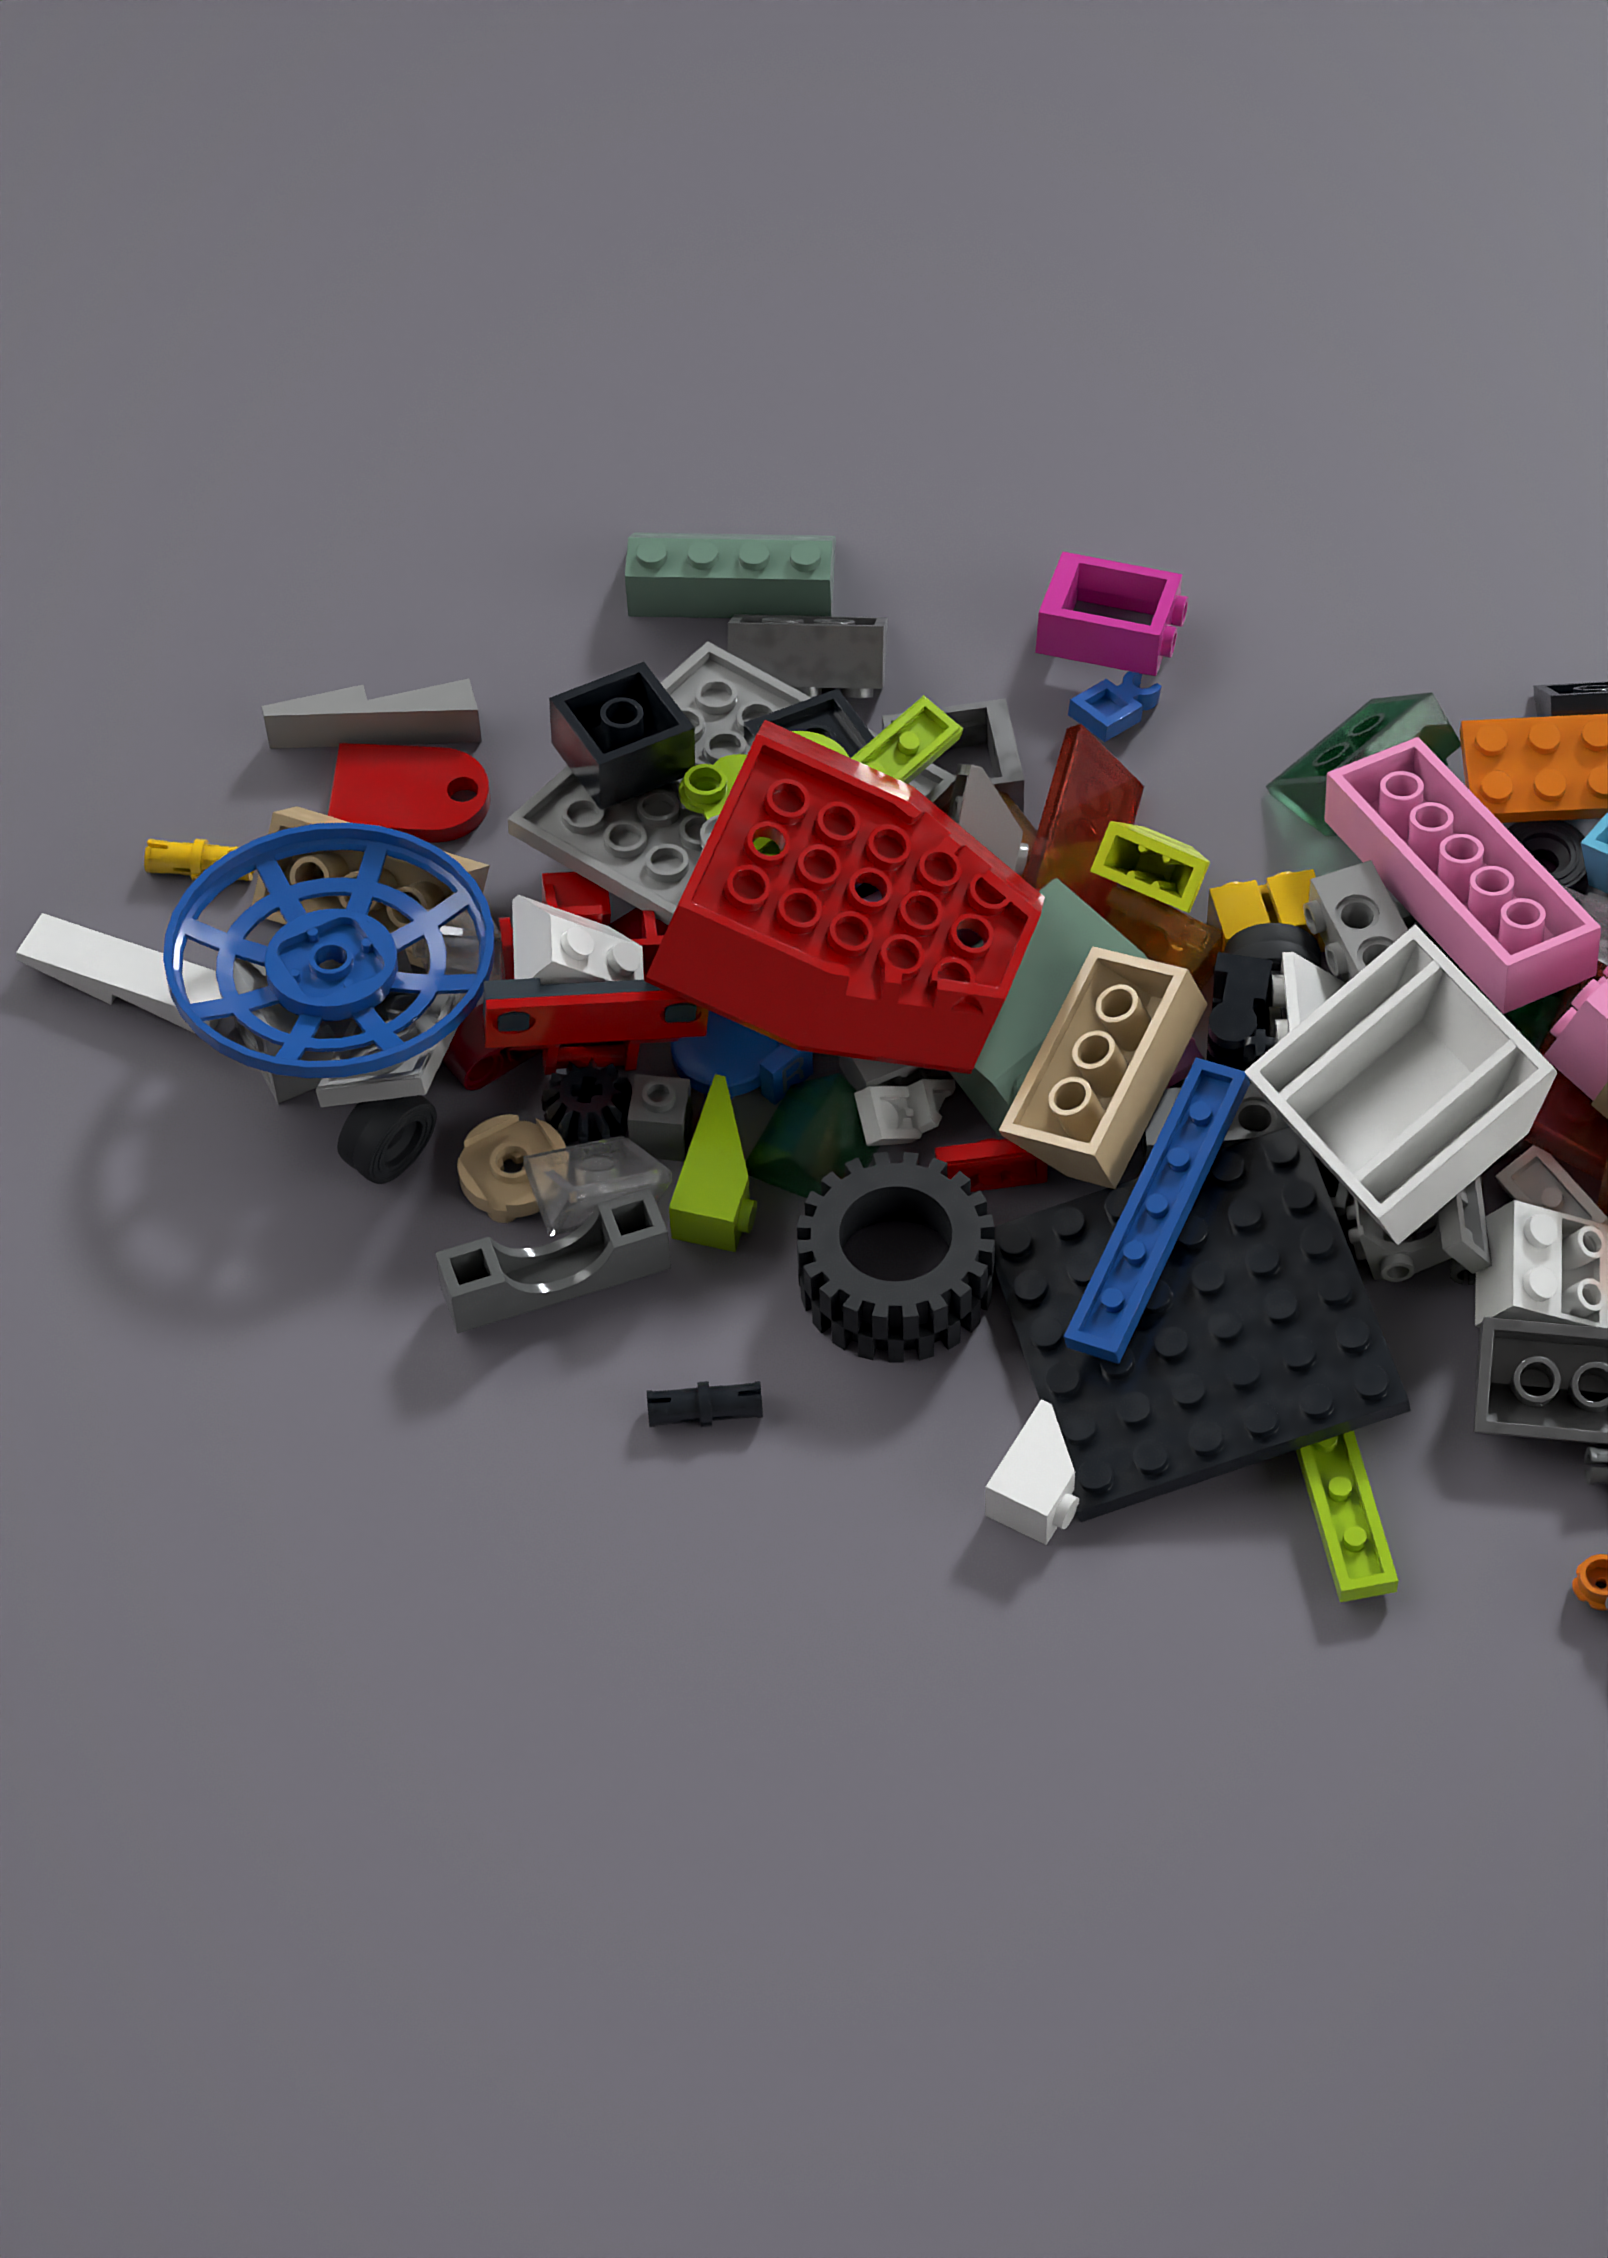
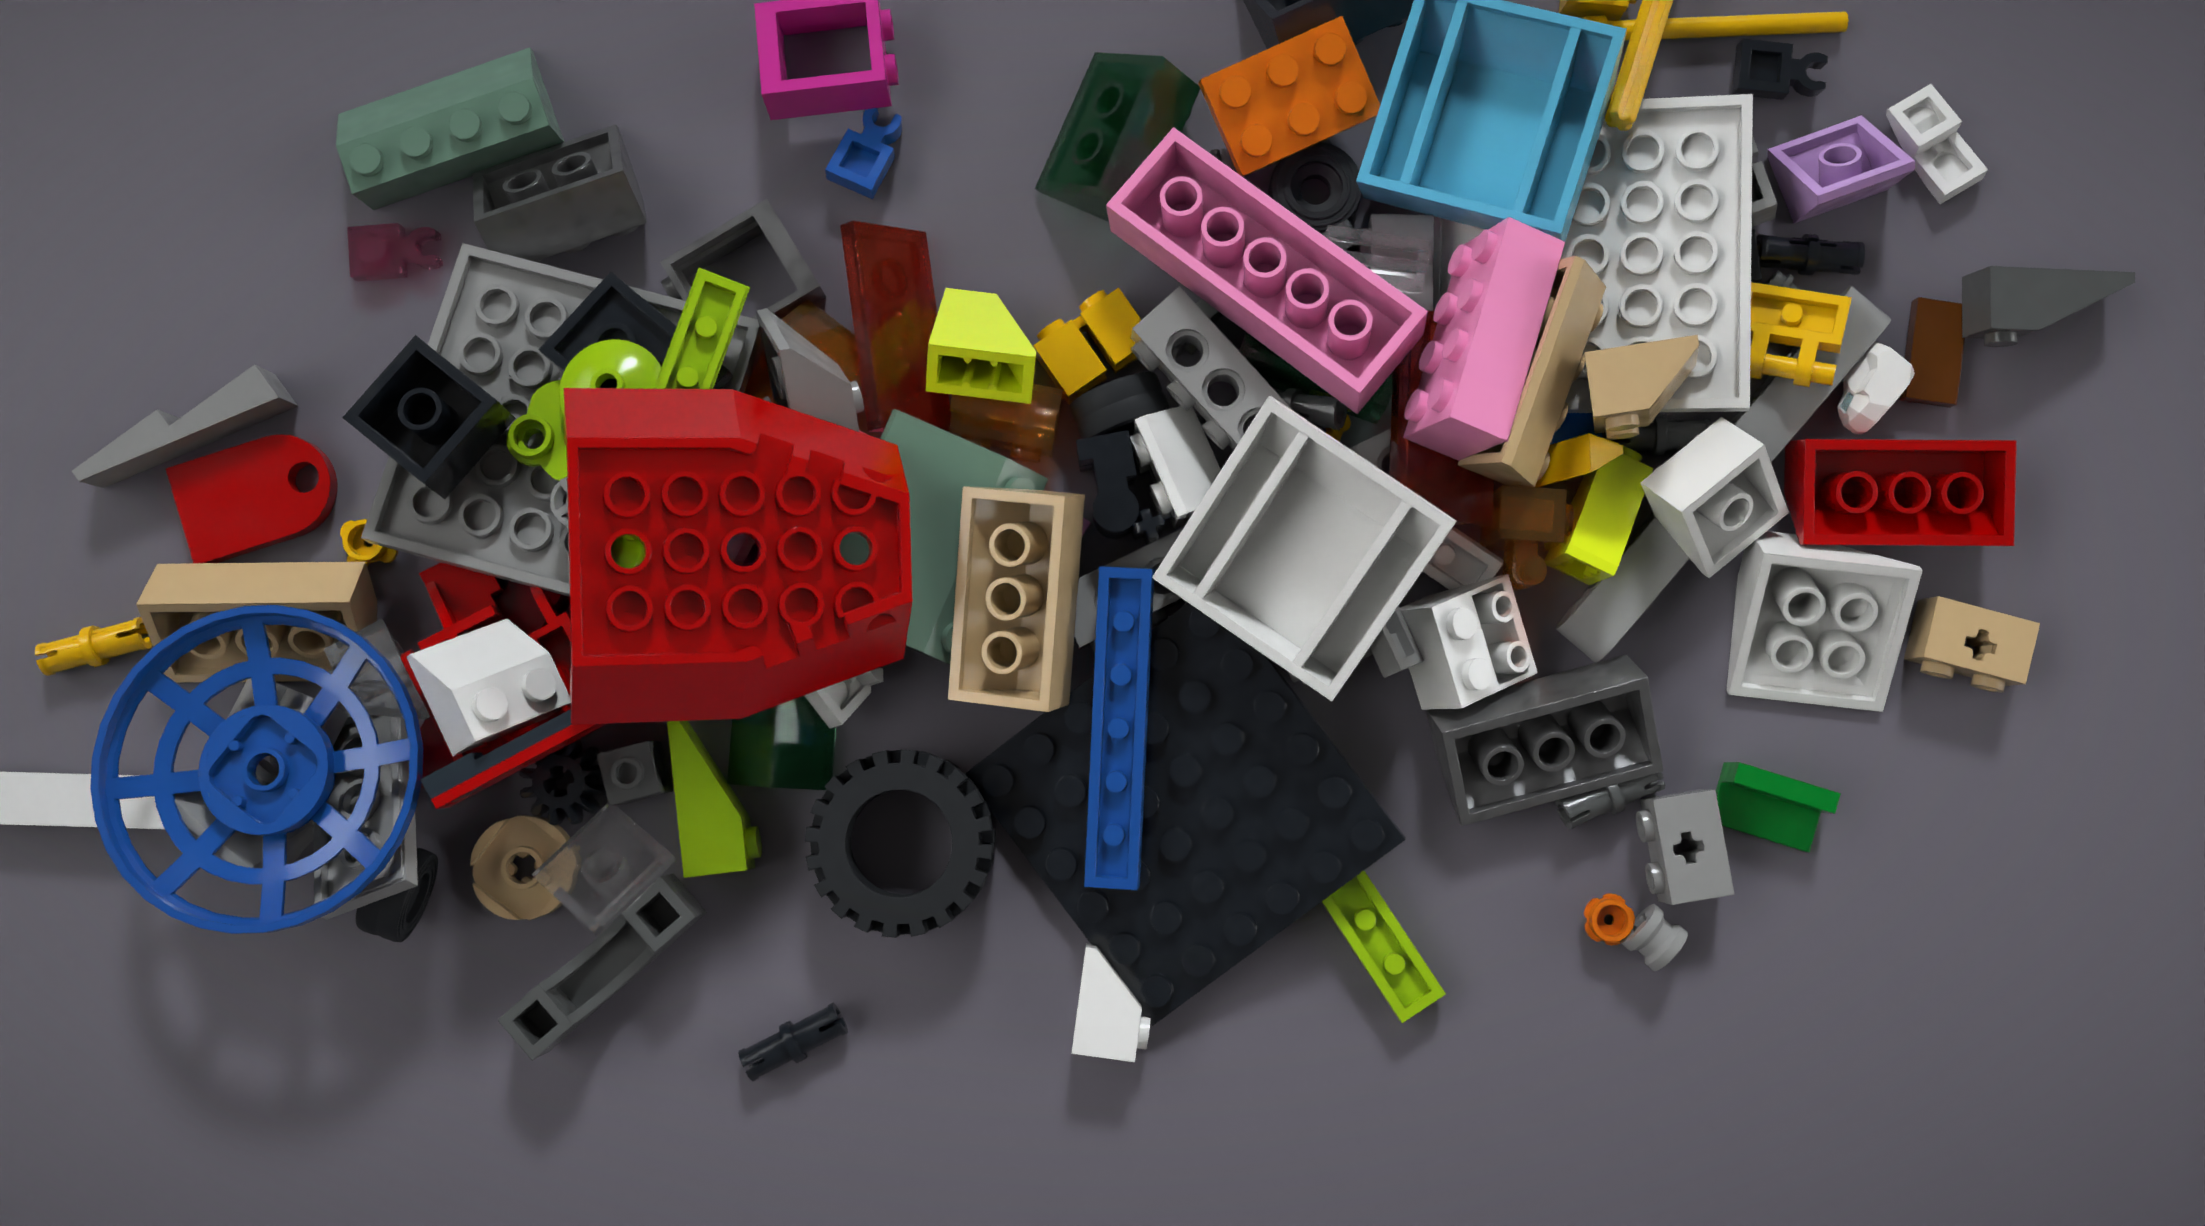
camera: 25 degrees left, 30 degrees up
red plate [934,1138,1048,1192] -> none
none -> yellow plate [340,519,398,566]
none -> clear pink plate [347,223,443,282]

